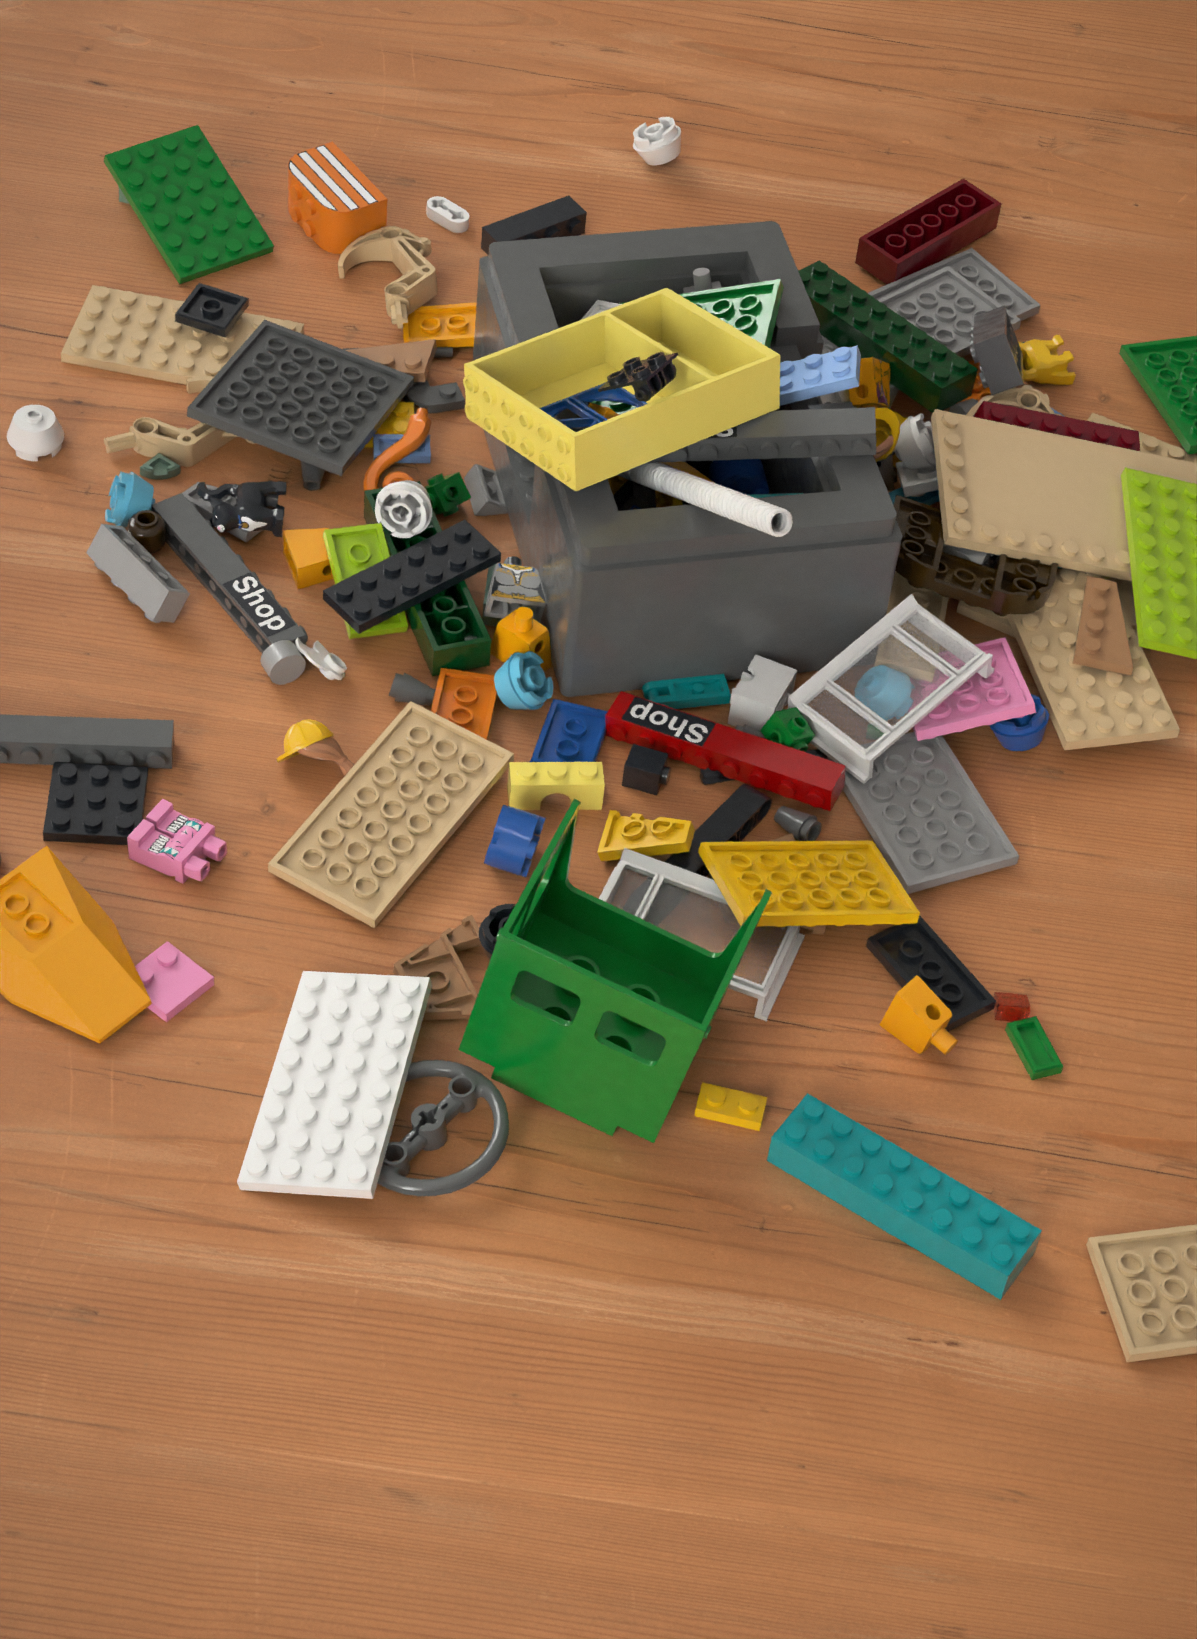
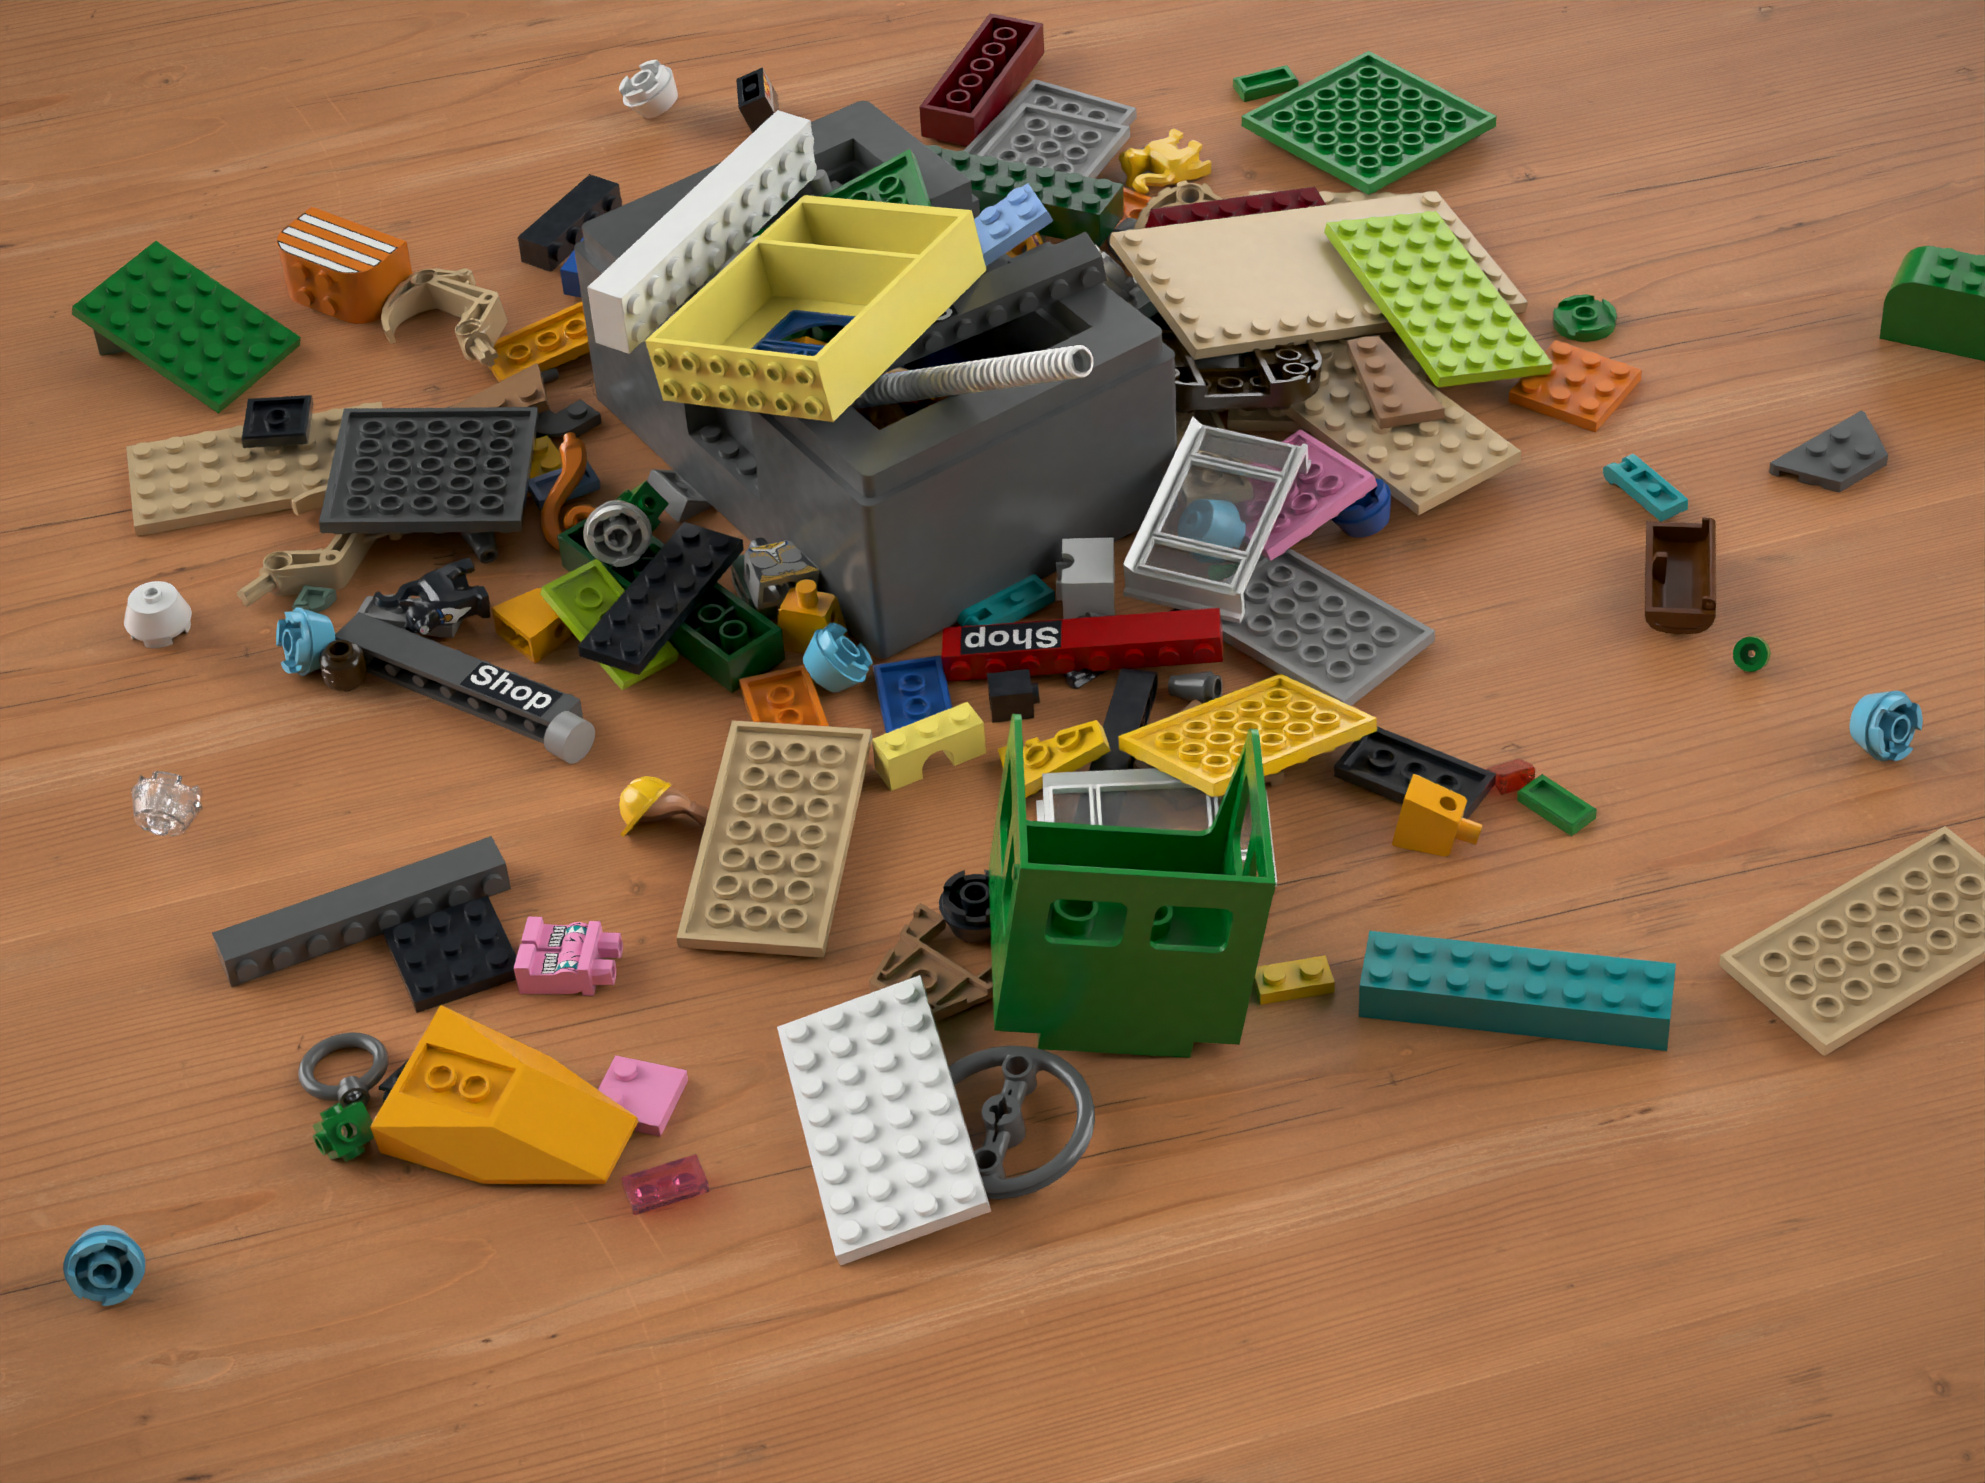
camera: 15 degrees left, 5 degrees down
light grey brick [86,524,190,623] -> none
white plate [295,637,347,680] -> none
dark grey cone [389,672,436,706] -> none
white beam [426,196,470,233] -> none
blue brick [484,805,546,878] -> none
black hinge [598,352,678,402] -> none
green brick [760,707,816,752] -> none
dark grey brick [970,305,1024,395] -> none
none -> white brick [587,110,817,354]
none -> clear pink plate [621,1154,710,1215]
none -> black brick [736,67,779,133]
none -> green tile [1233,65,1298,102]

